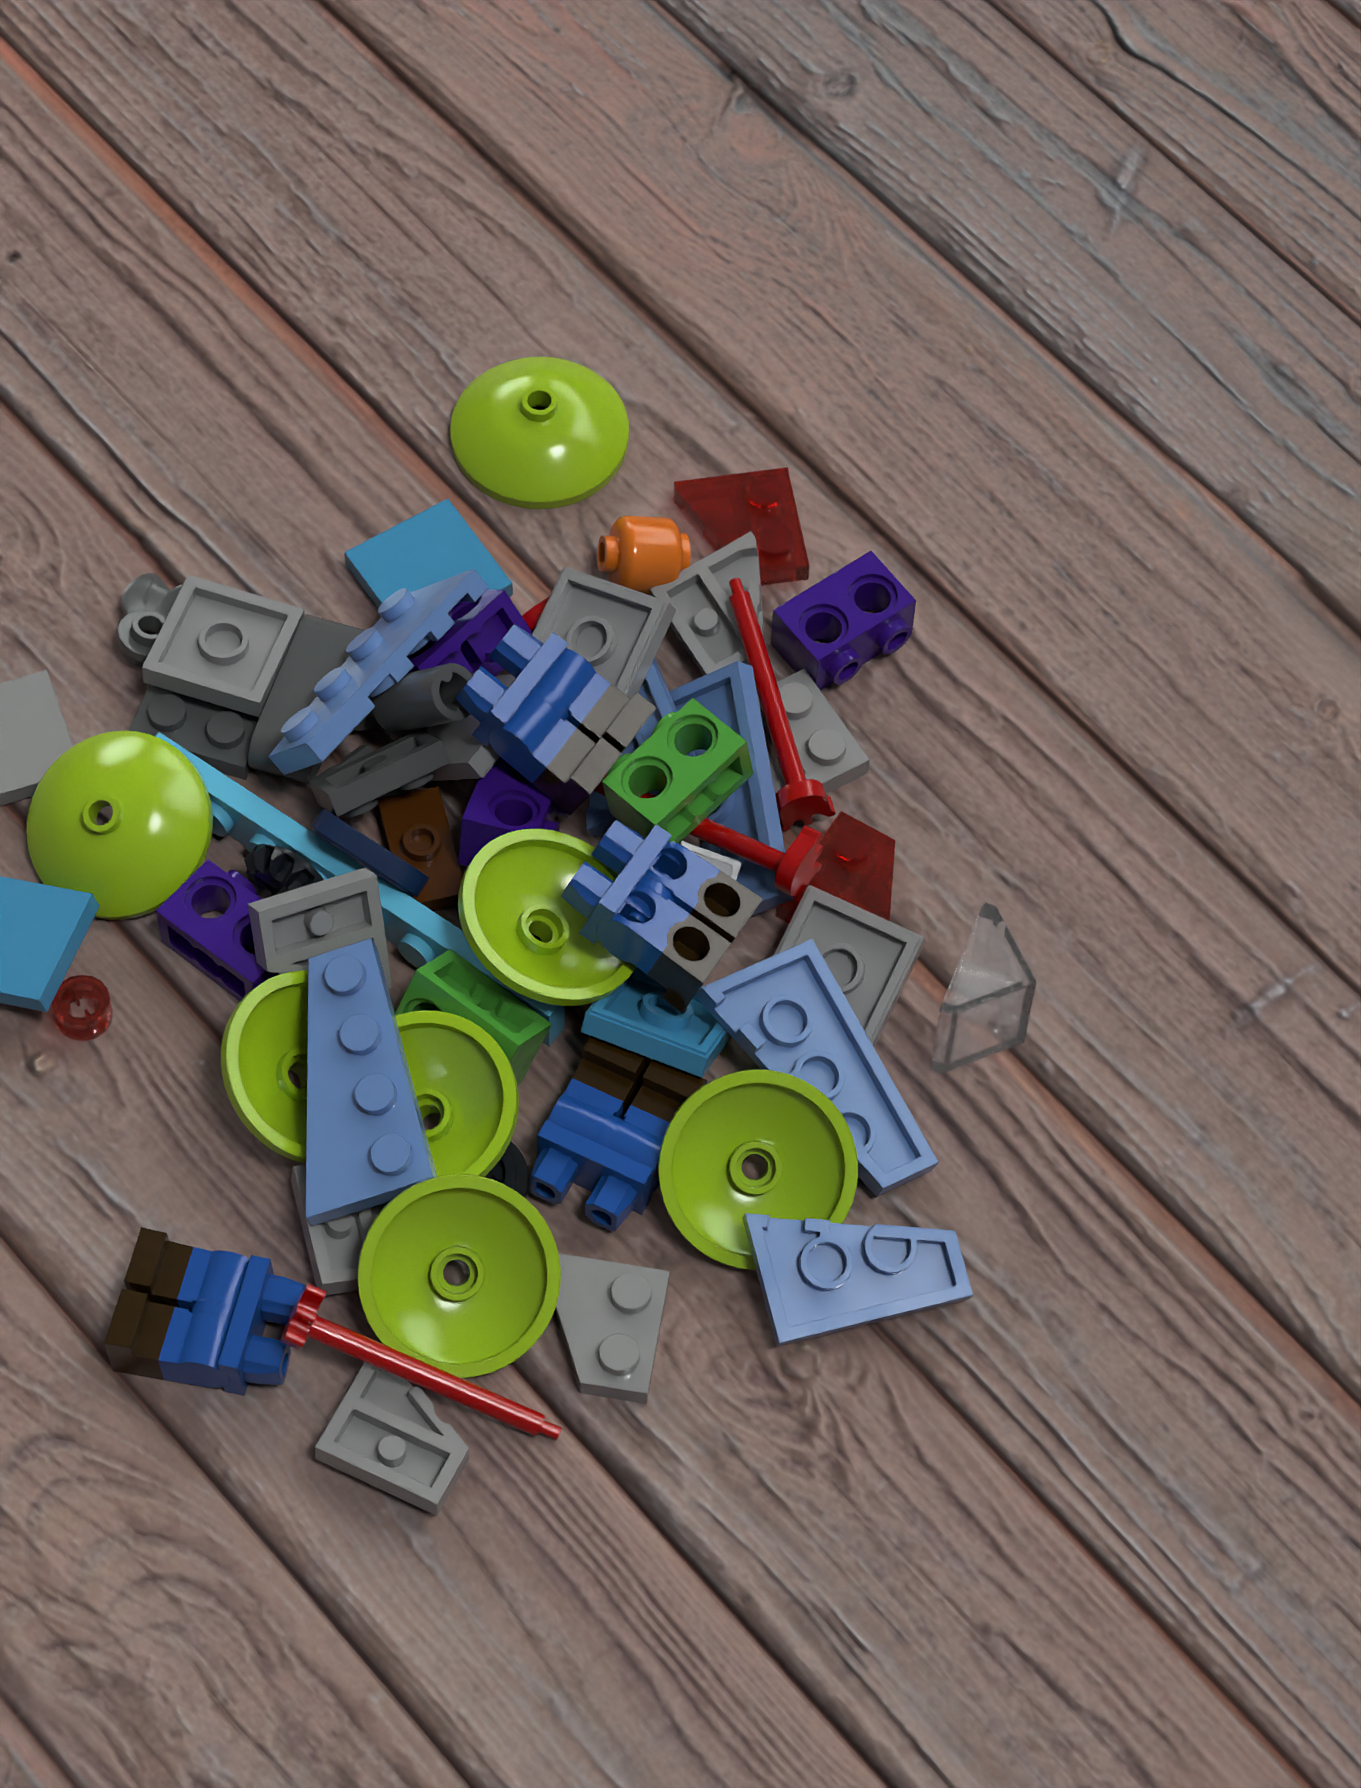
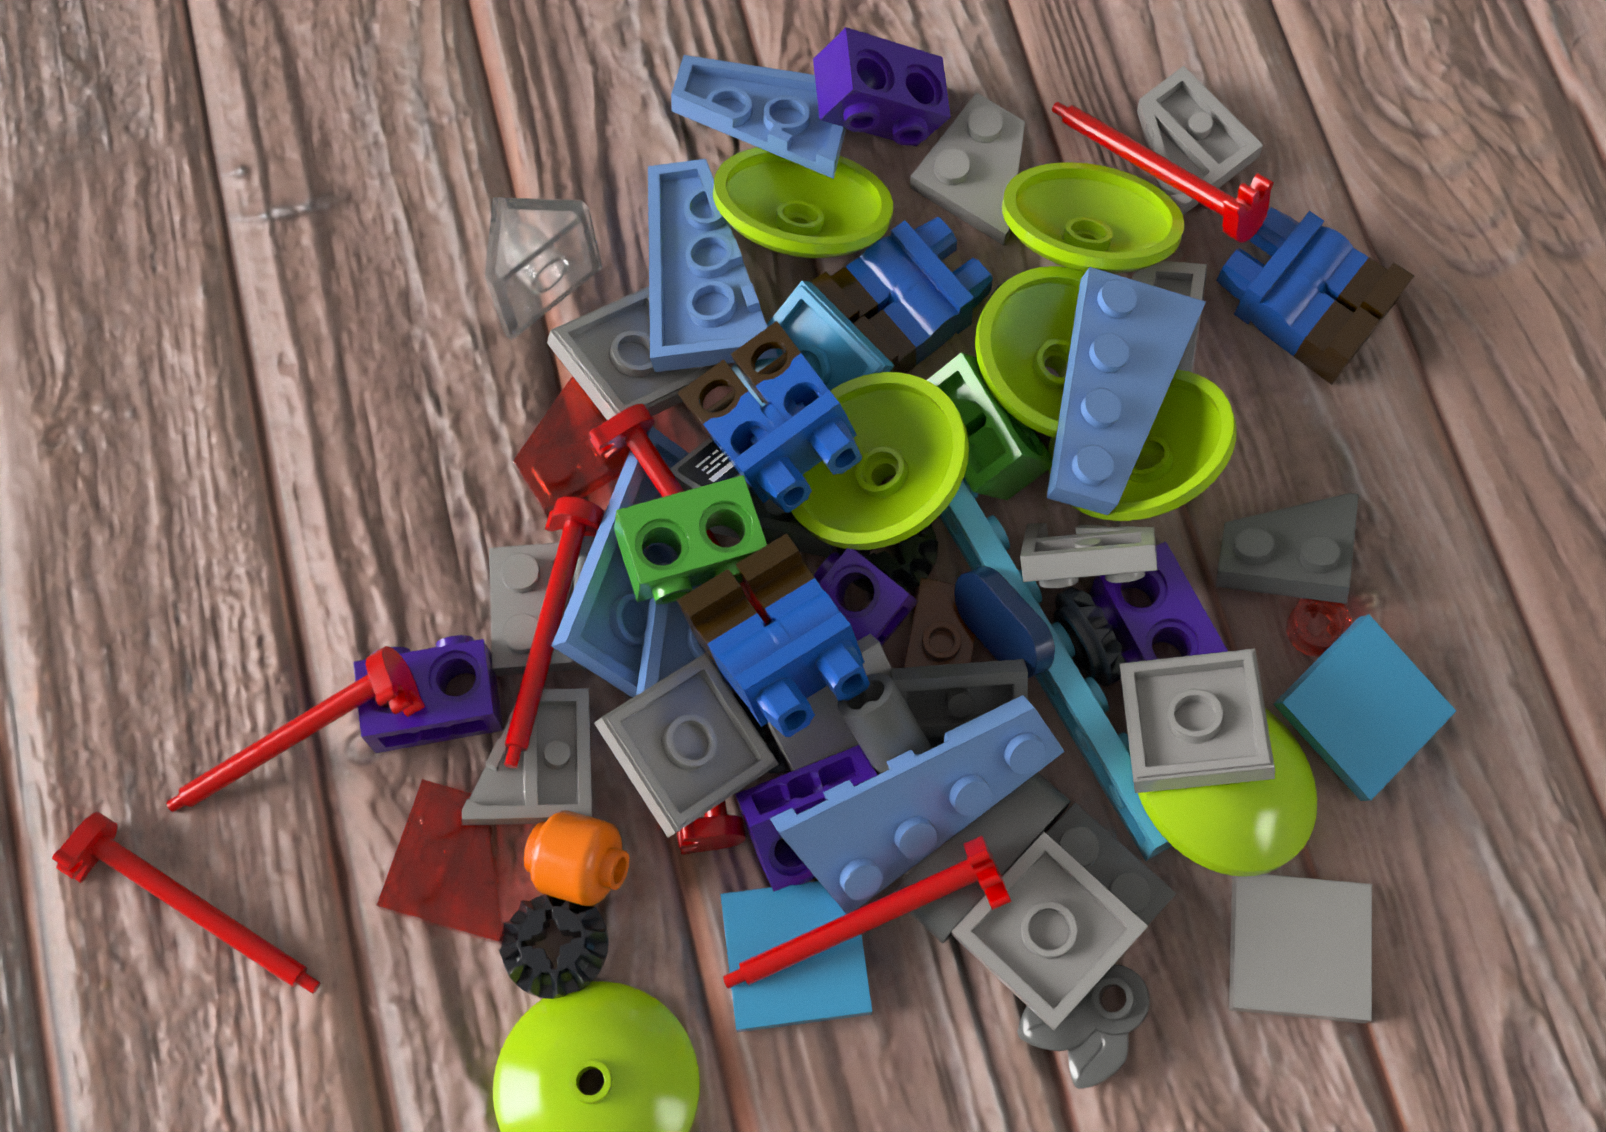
camera: 150 degrees left, 10 degrees up
none -> red piece [52,812,321,994]
none -> red piece [166,646,425,812]
none -> black gear [499,894,609,999]
none -> red piece [723,835,1012,989]
none -> dark purple brick [813,27,951,147]
none -> light grey tile [1120,648,1275,793]
none -> dark grey wing [1216,493,1359,604]

